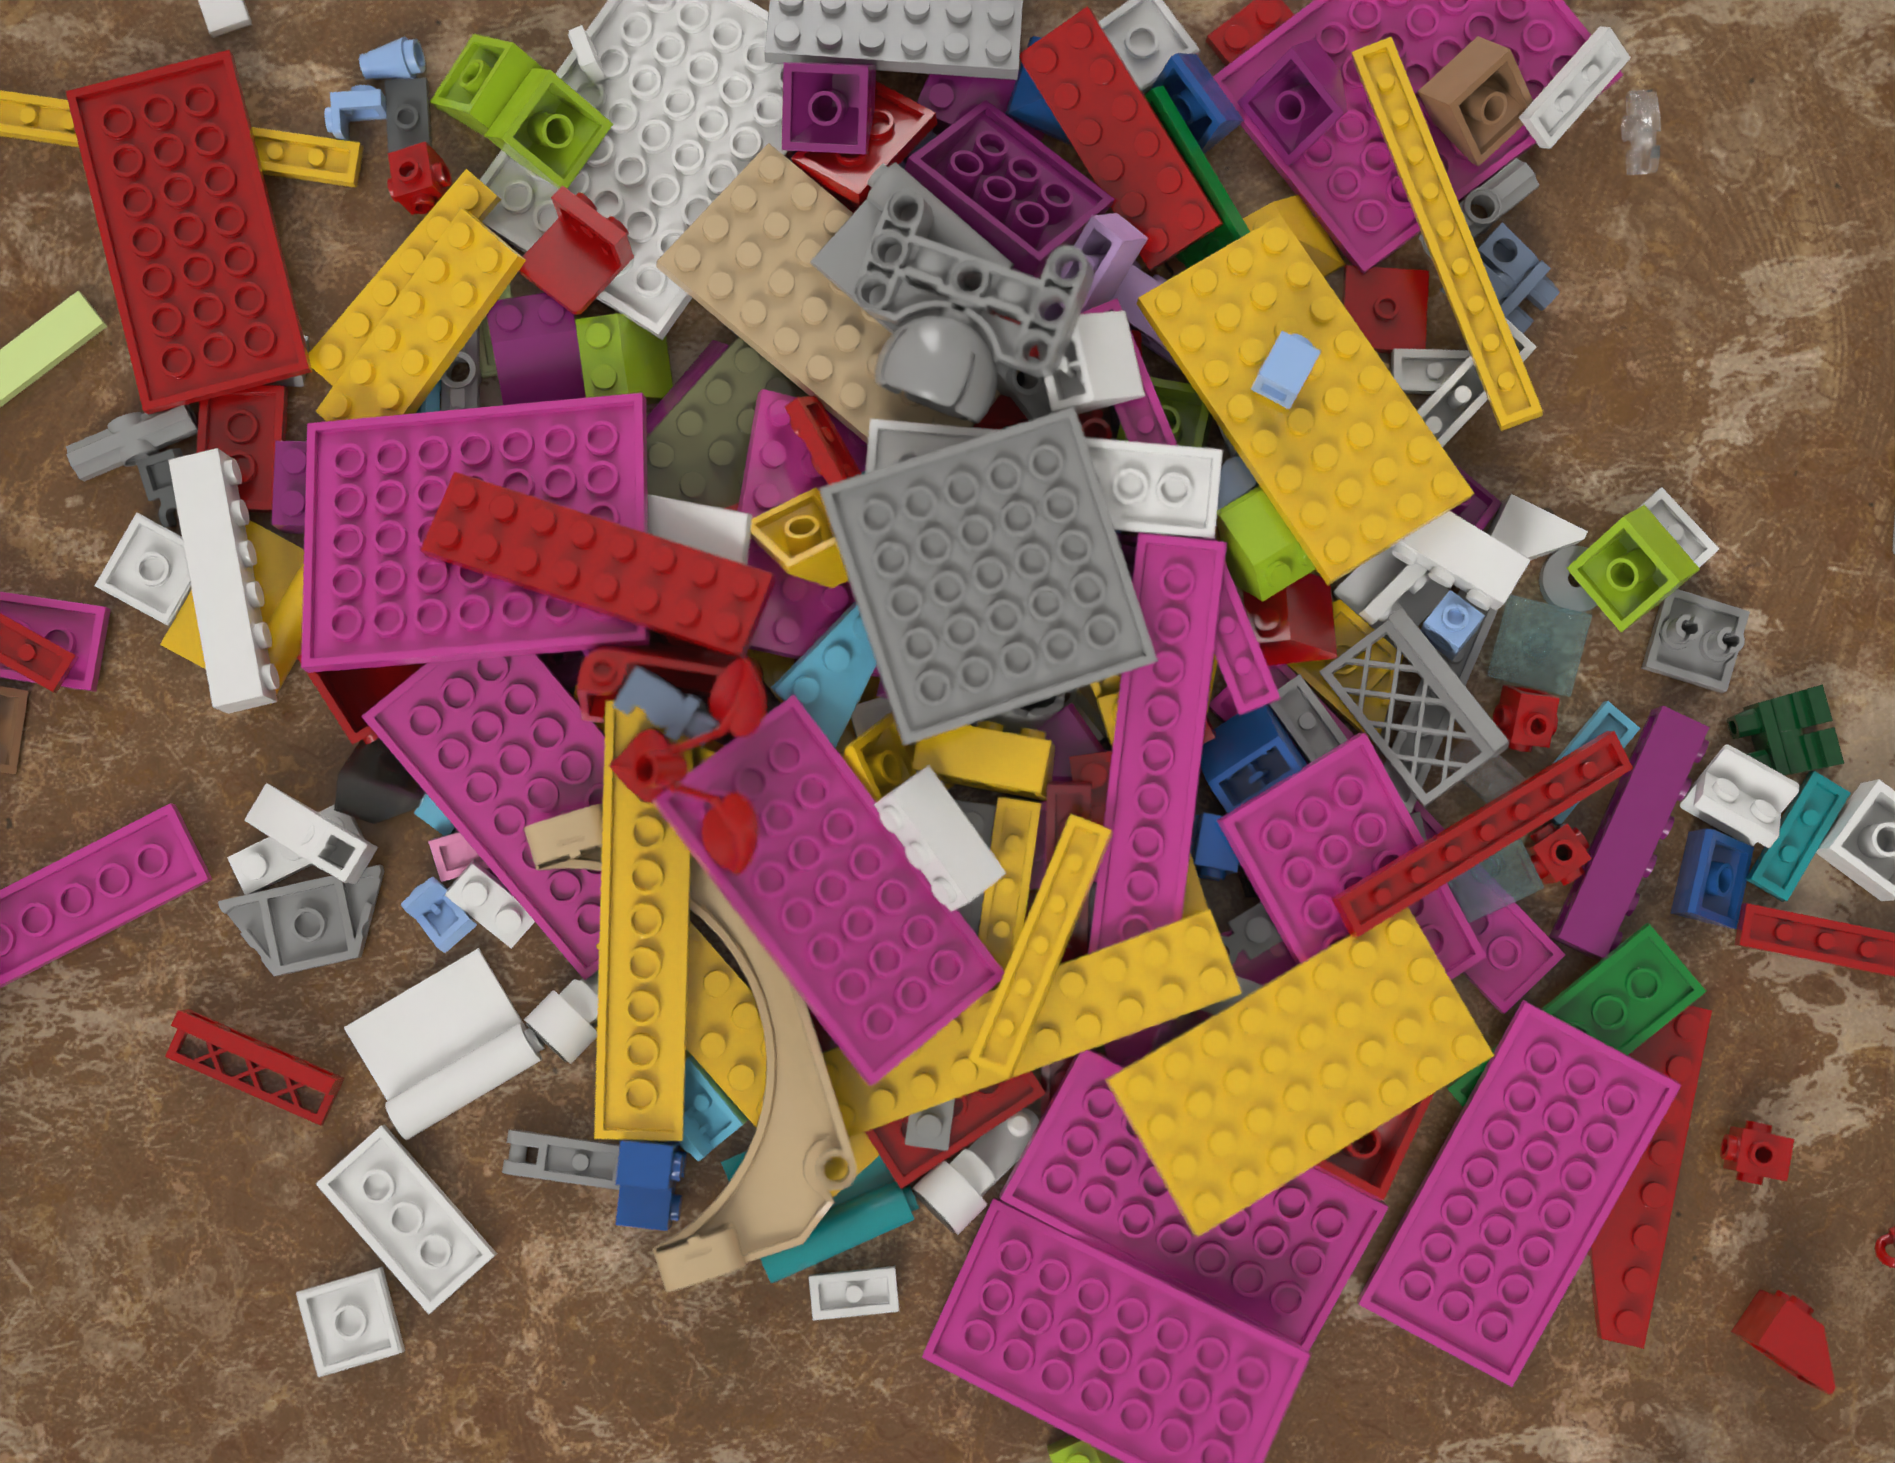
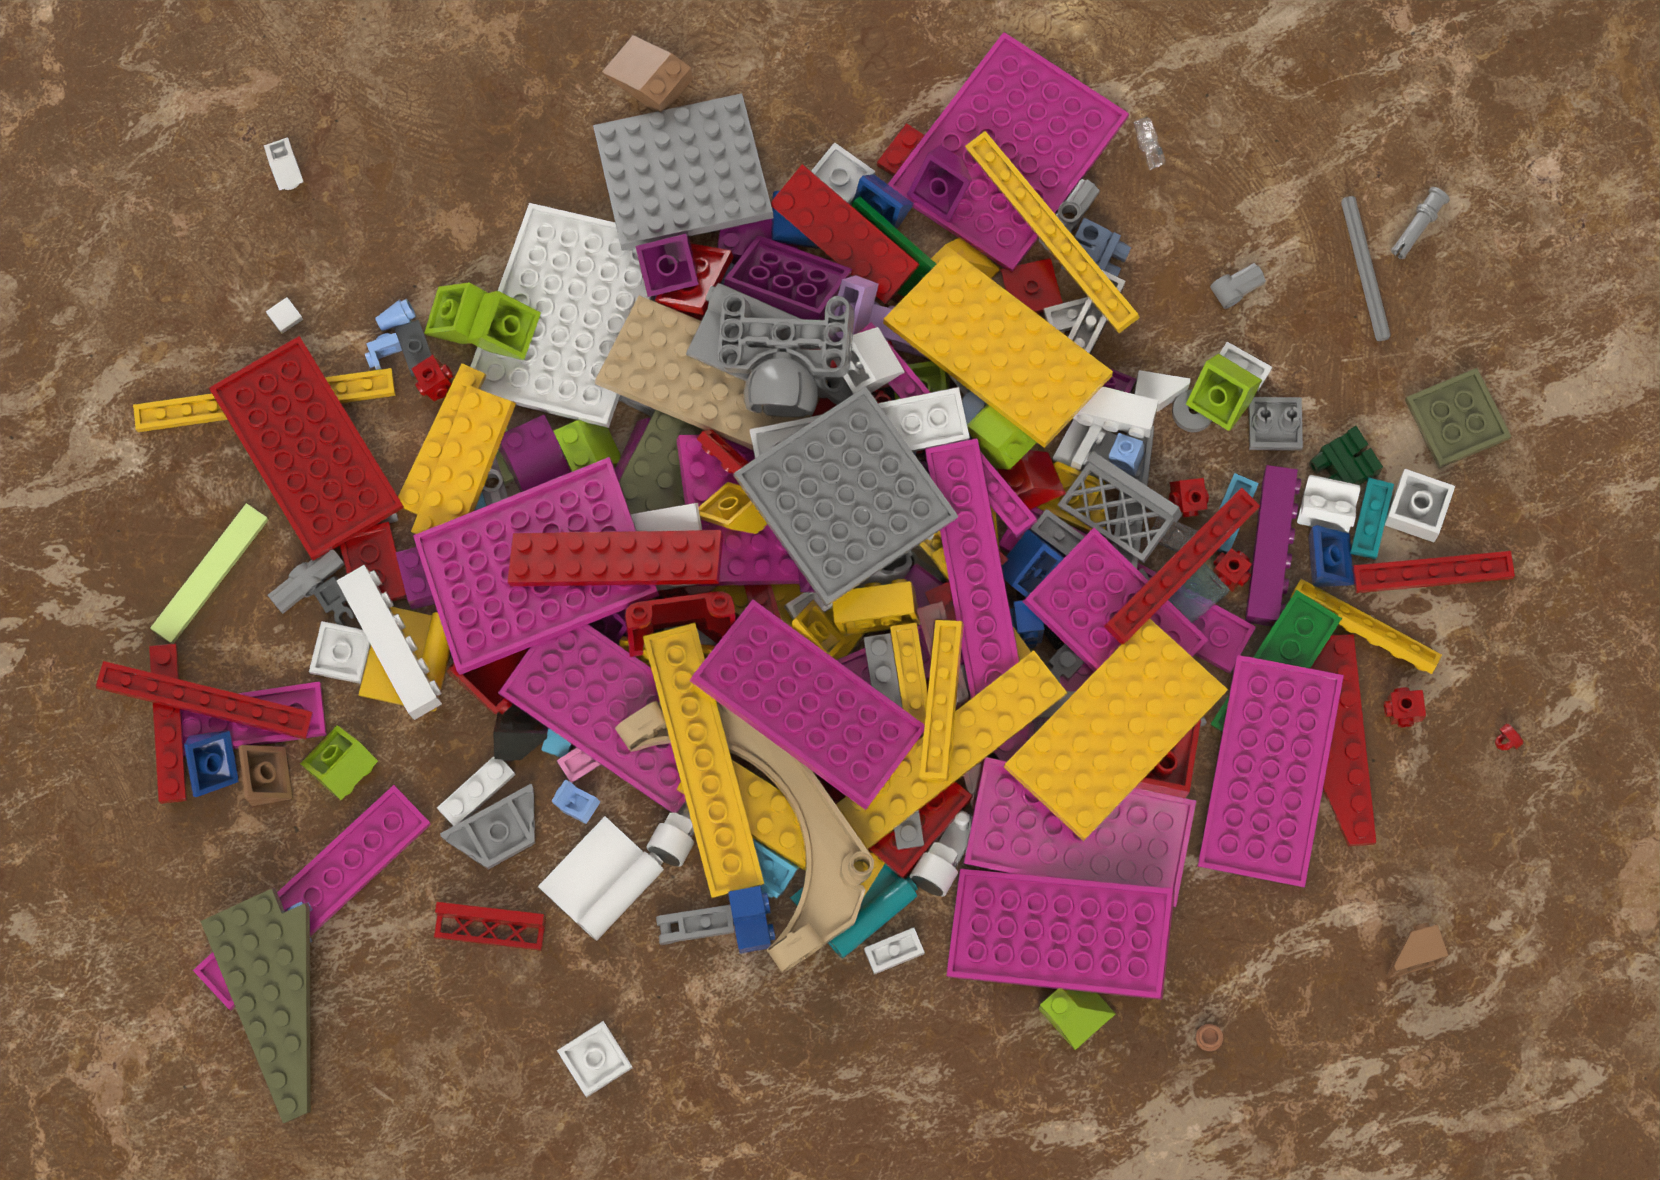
camera: 10 degrees left, 10 degrees down
white slope [245,783,378,884] -> none
white plate [316,1125,497,1314] -> none
white plate [445,860,535,949] -> none
red bracket [519,185,634,315] -> none
white tile [568,25,606,84] -> none
red plant [609,658,766,875] -> none
sand blue hips [612,665,718,746] -> none
medium azure wing [771,601,877,748] -> none
white brick [874,765,1006,912] -> none
light blue brick [1251,331,1321,410] -> none
medium nougat slope [1418,36,1533,167] -> none
clear light blue plate [1486,595,1592,697] -> none
white plate [1519,26,1631,149] -> none
red slope [1731,1289,1836,1396] -> none
none -> lime slope [300,725,378,800]
none -> light grey piece [1210,263,1266,309]
none -> yellow plate [1290,579,1442,674]

